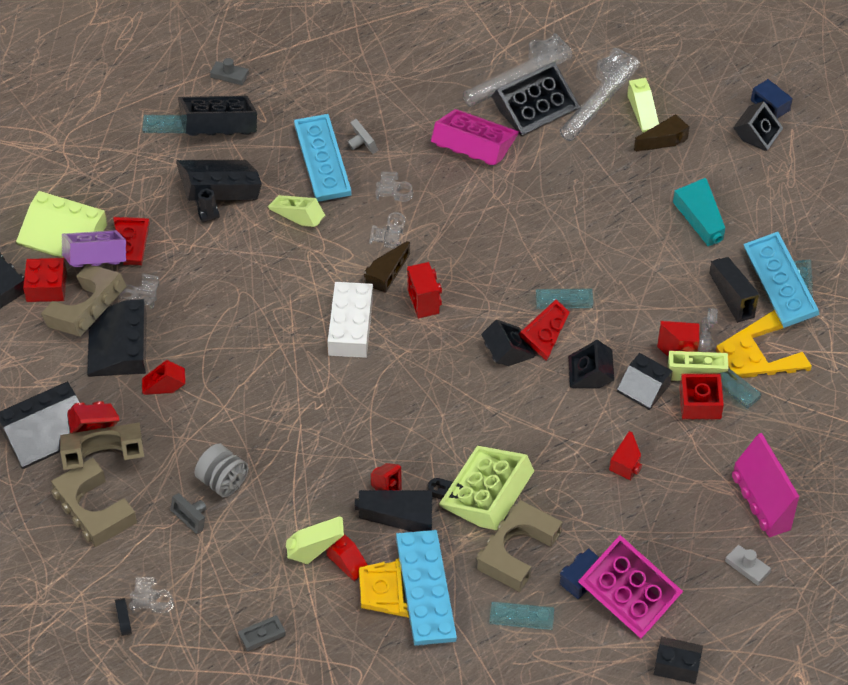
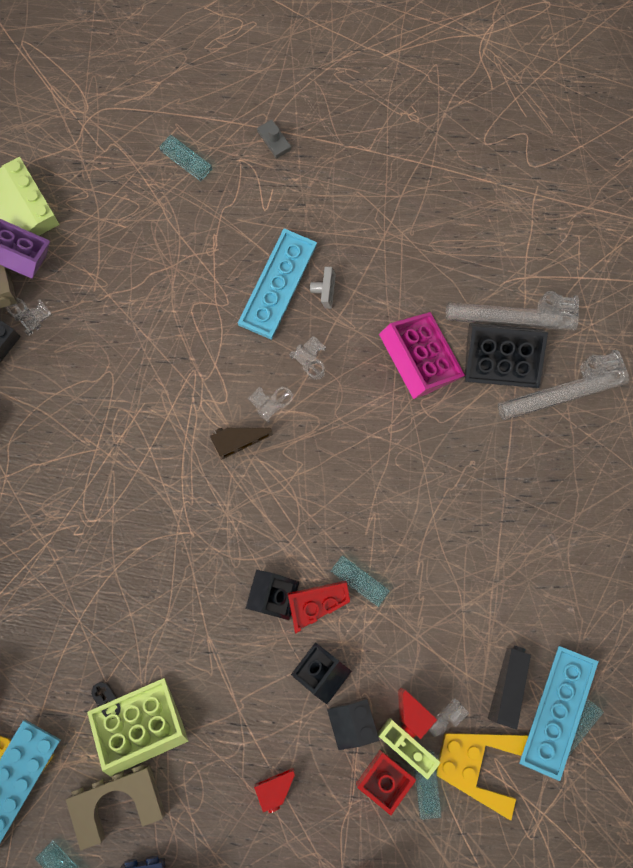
camera: 30 degrees right, 25 degrees up
red wing [113,217,150,265] -> none
black slope [176,160,262,201] -> none
black slope [178,96,257,136] -> none
black piece [195,188,220,223] -> none
yellowish green slope [268,195,325,227] -> none
white brick [328,282,373,358] -> none
black slope [355,490,432,532] -> none
red slope [371,463,402,490] -> none
red brick [407,262,442,319] -> none
yellowish green slope [627,78,659,133] -> none
dark brown slope [634,114,690,152] -> none
teal slope [673,178,725,246] -> none

